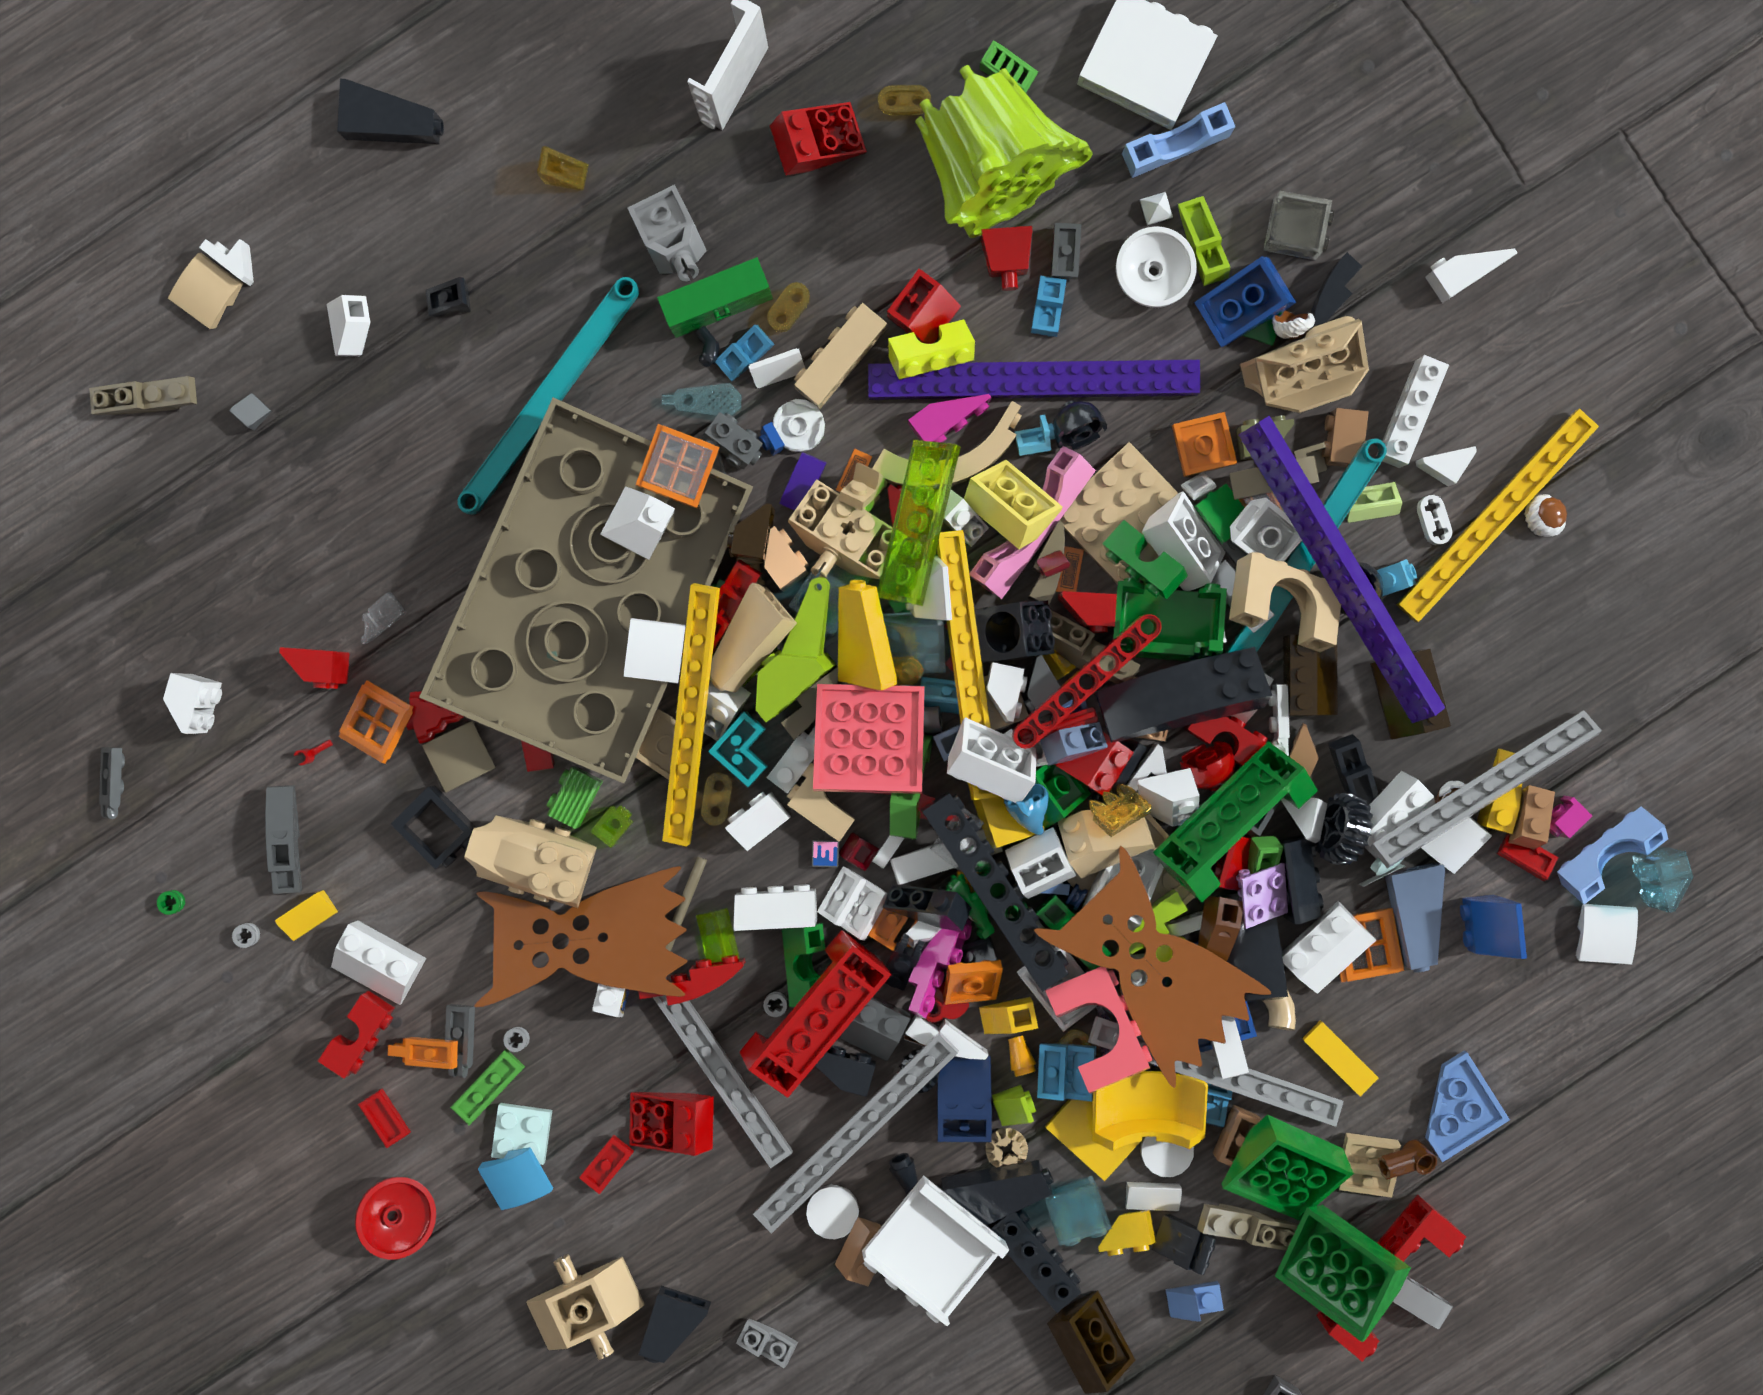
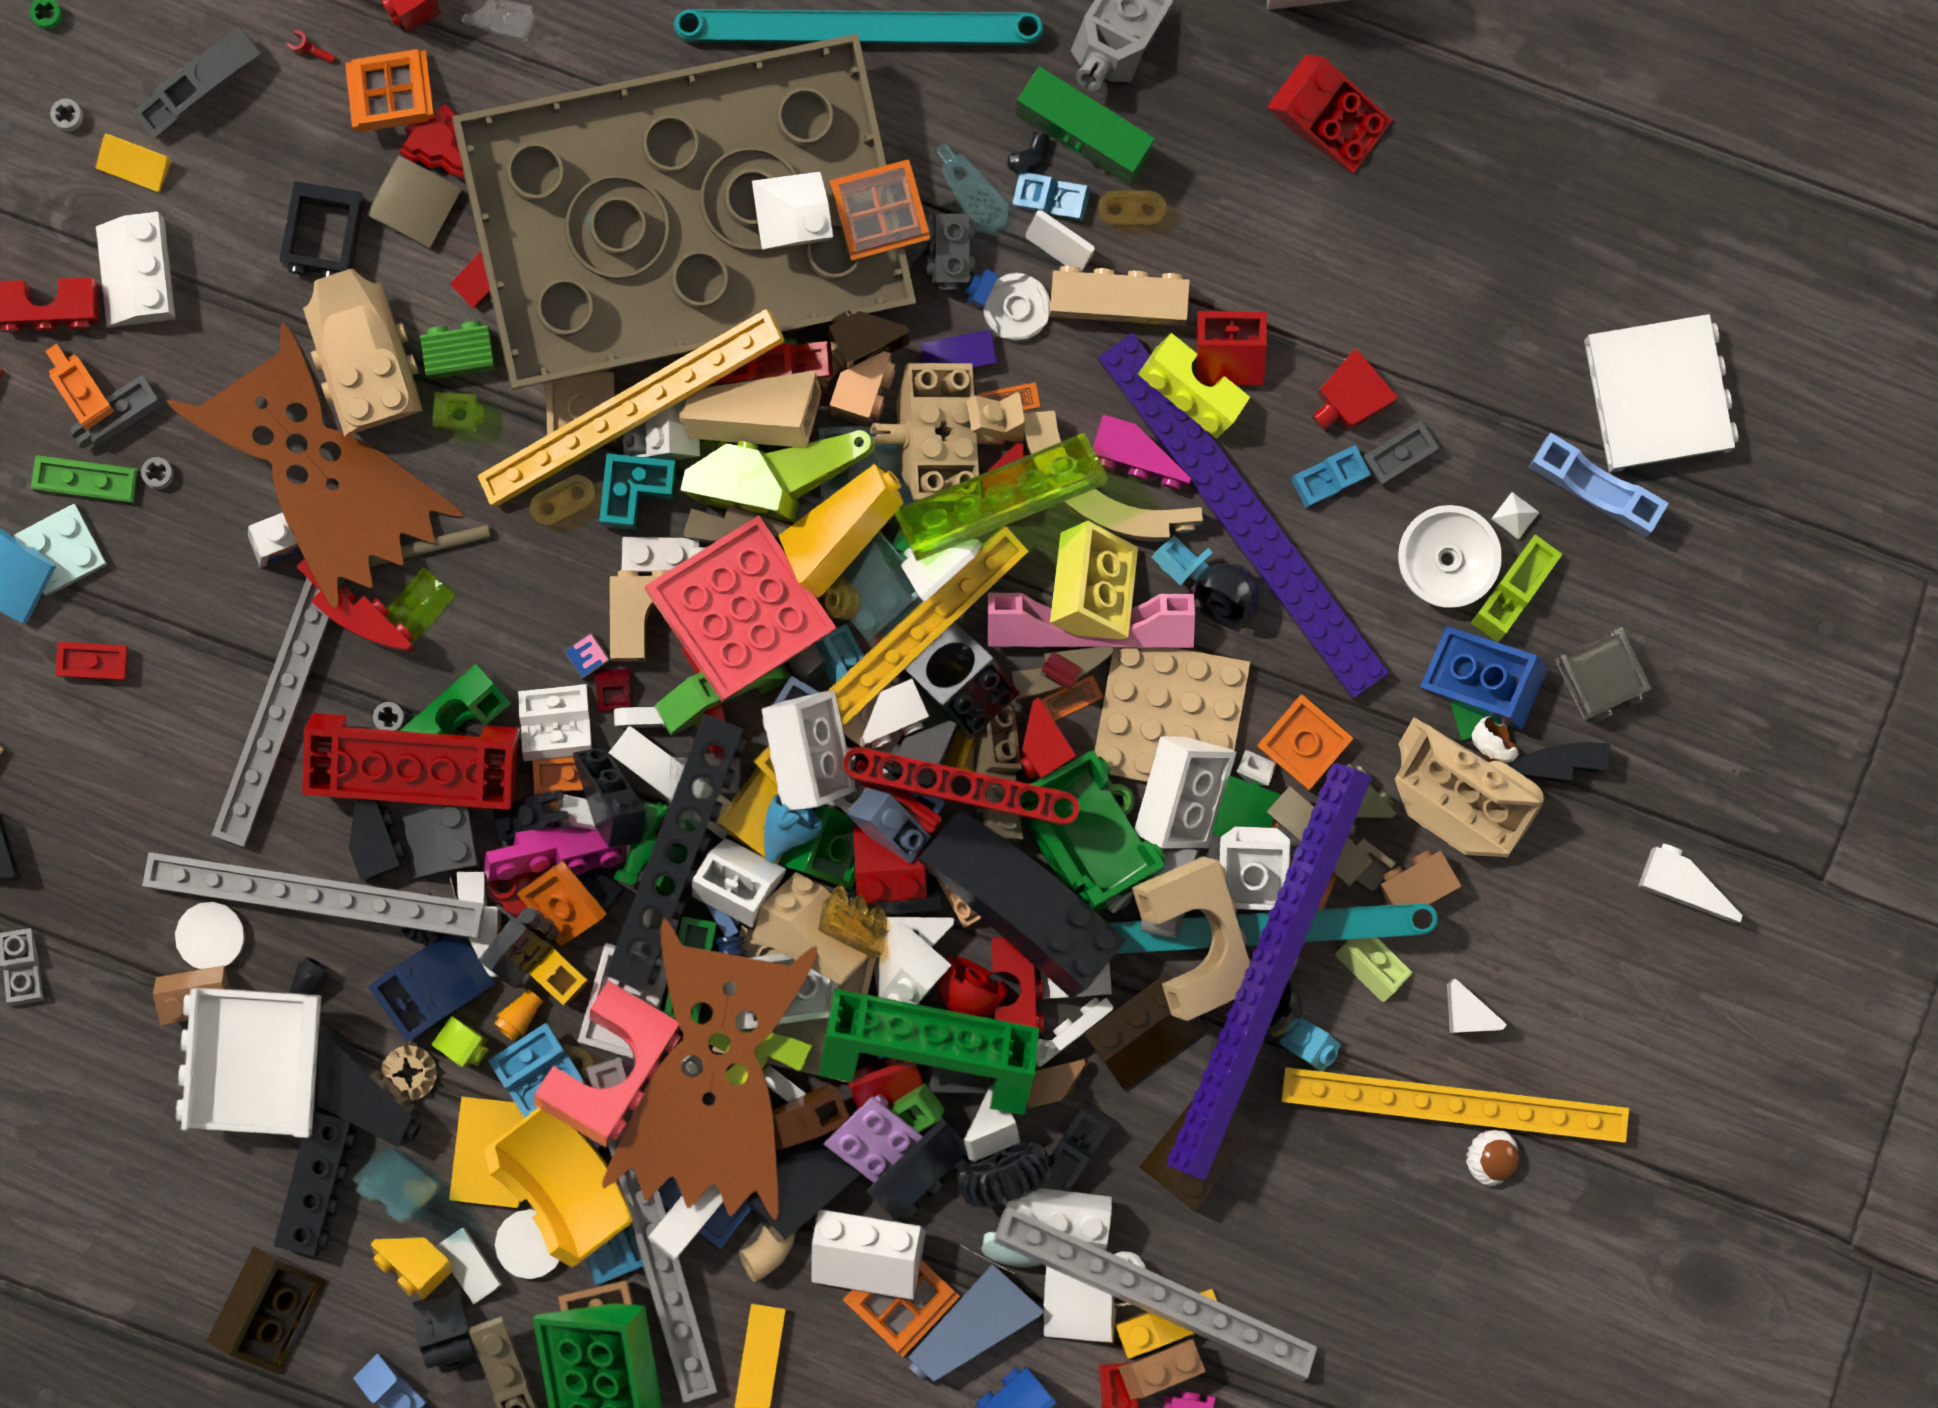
camera: 55 degrees right, 5 degrees down
white slope [624,618,685,683] -> none
red slope [629,1092,714,1156] -> none
white slope [725,792,791,851] -> none
white slope [734,884,817,931] -> none
clear yellow plate [878,85,931,115] -> none
lime piece [915,65,1093,238] -> none
white slope [928,486,989,547] -> none
bright green slope [979,40,1038,93] -> none
green arch [1102,520,1188,600] -> none
white brick [1376,355,1449,468] -> none
white beam [1417,495,1452,545] -> none
none -> black piece [478,904,559,988]

